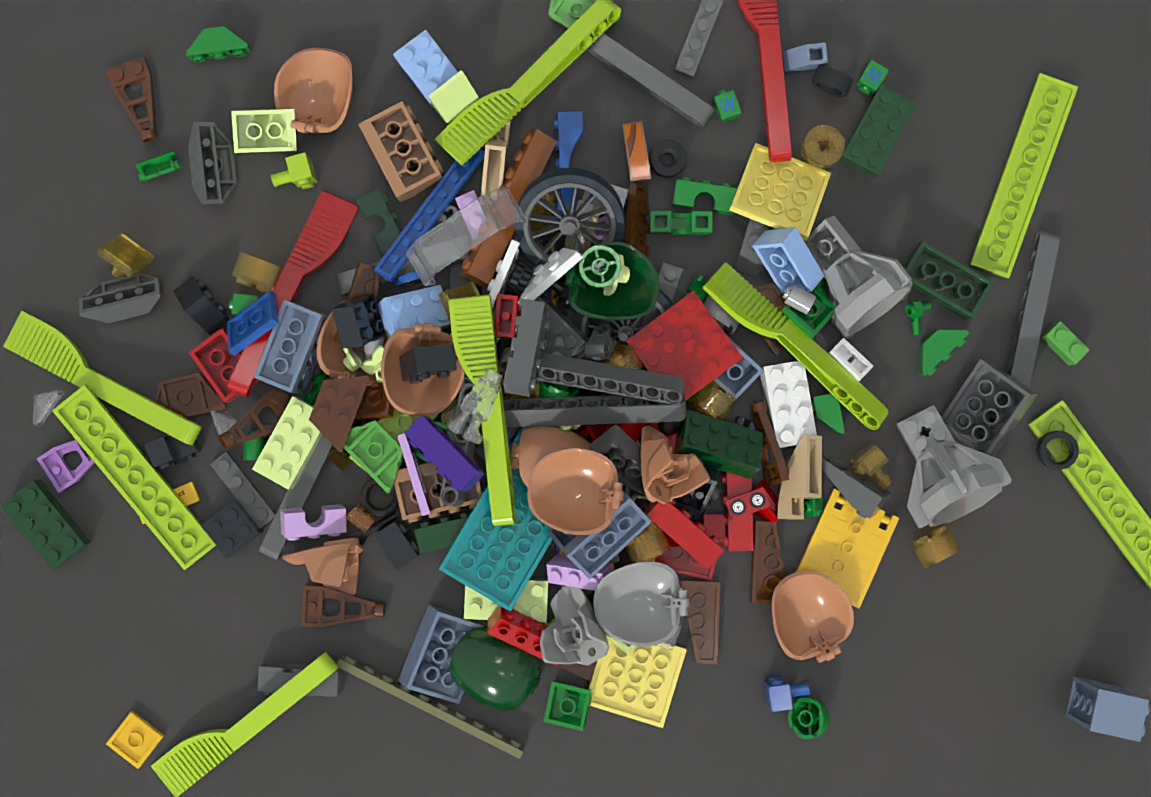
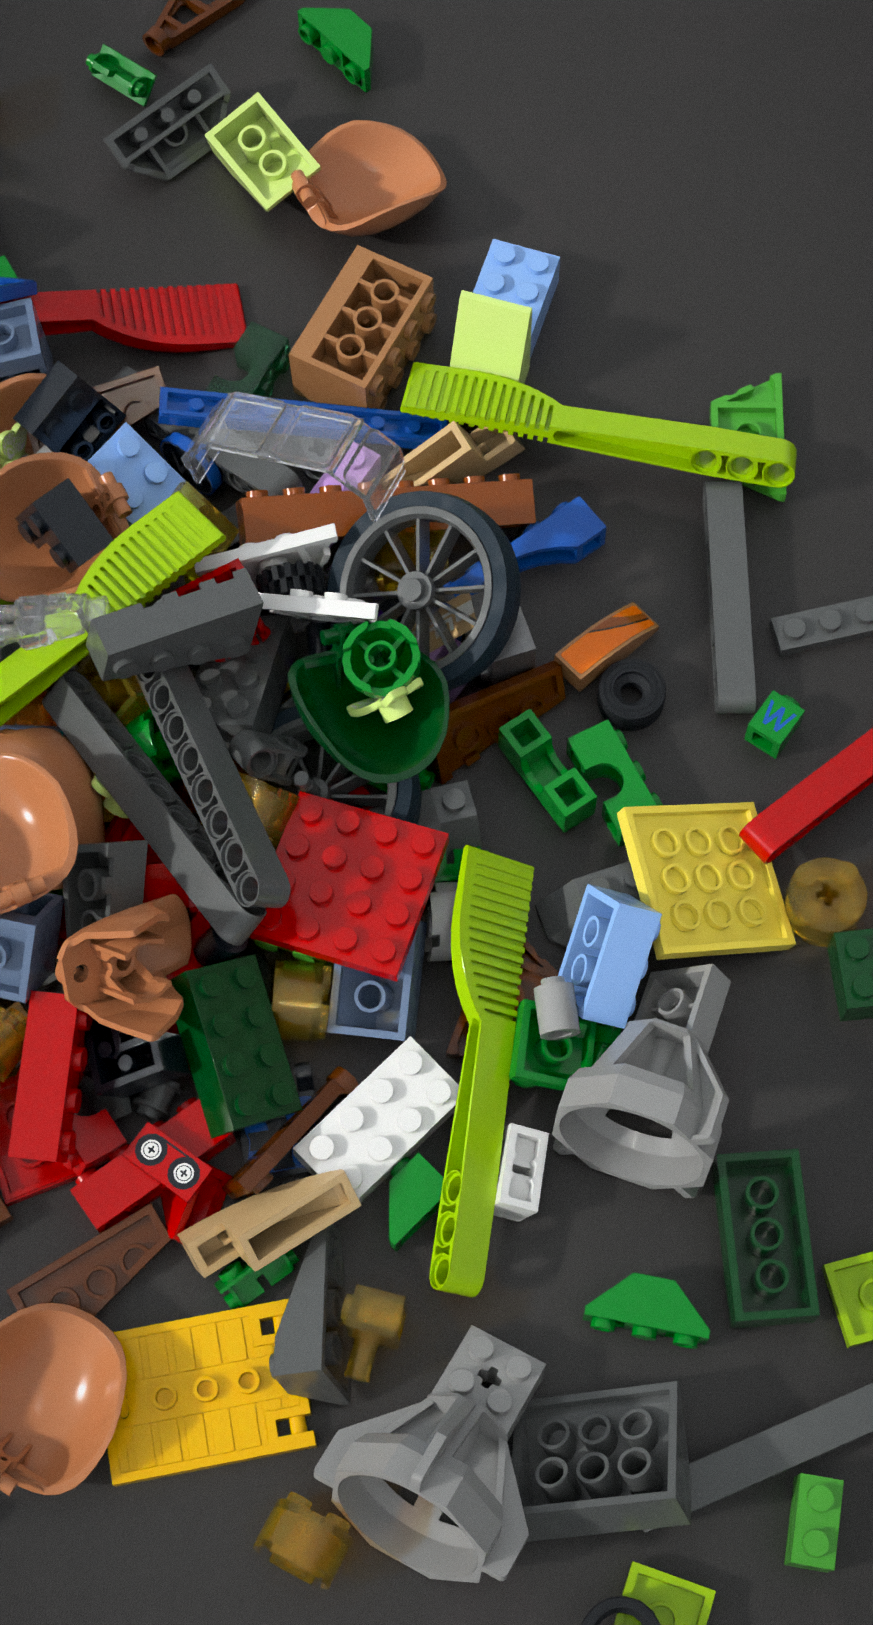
camera: 55 degrees right, 20 degrees down
clear yellow brick [232,252,283,293] -> none
lime brick [271,152,318,189] -> none
green piece [905,300,931,335] -> none

